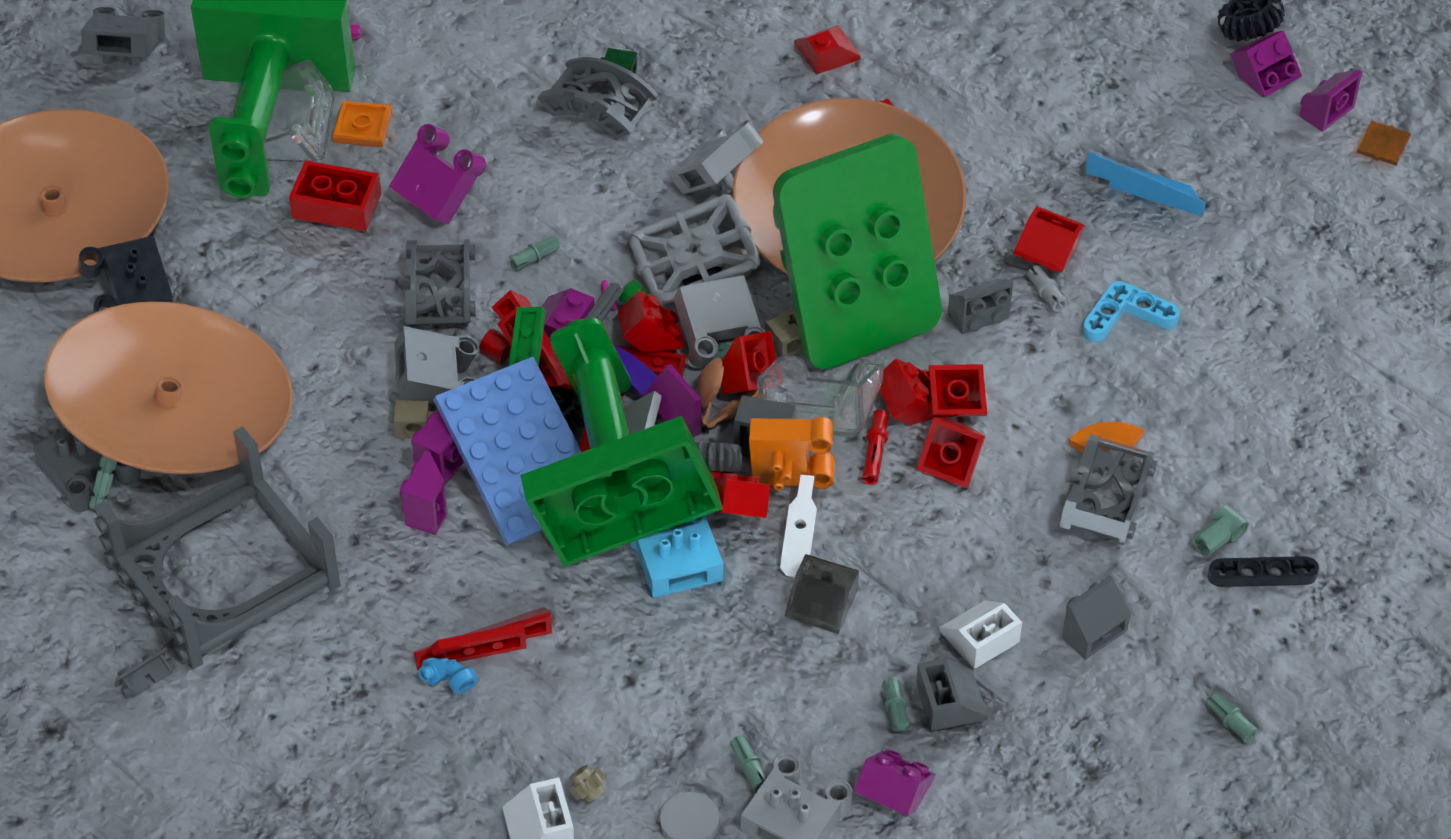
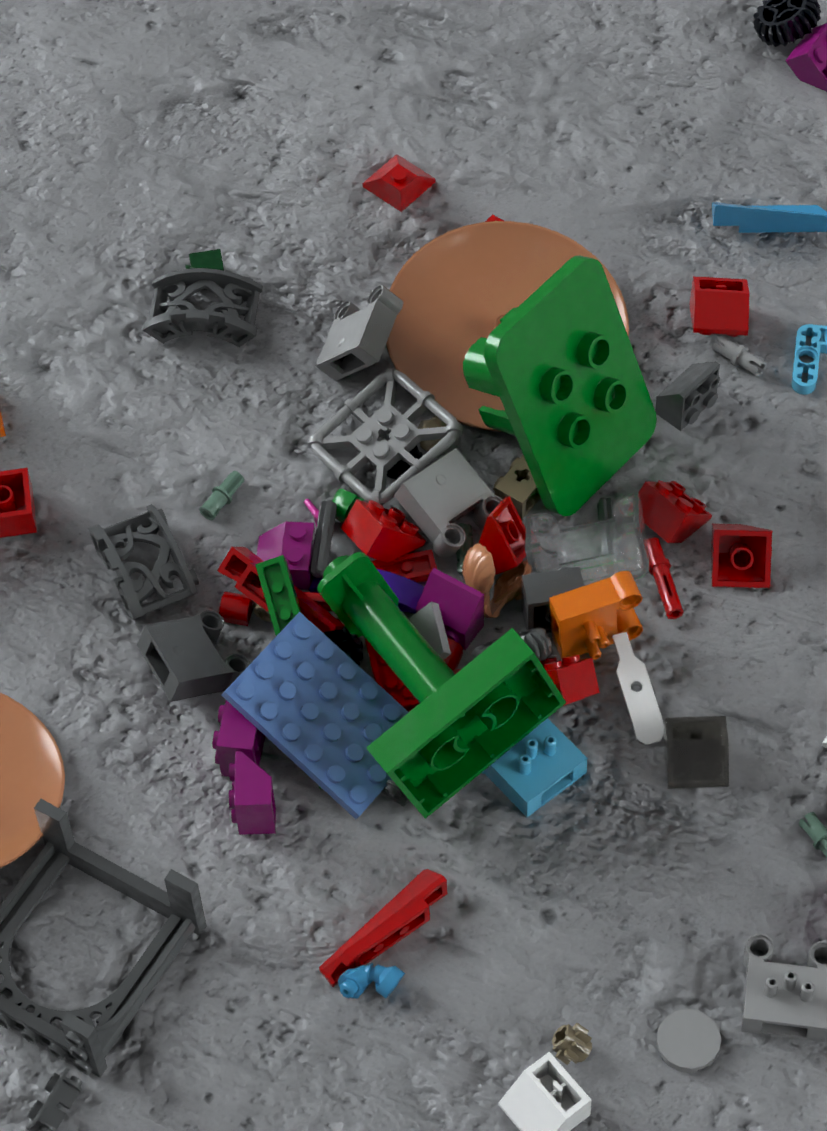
camera: 20 degrees left, 5 degrees up
magenta piece [389,124,486,225] -> none
dark tan brick [394,400,432,439] -> none
sand green axle [730,735,767,792] -> none
red slope [928,364,988,417] -> none

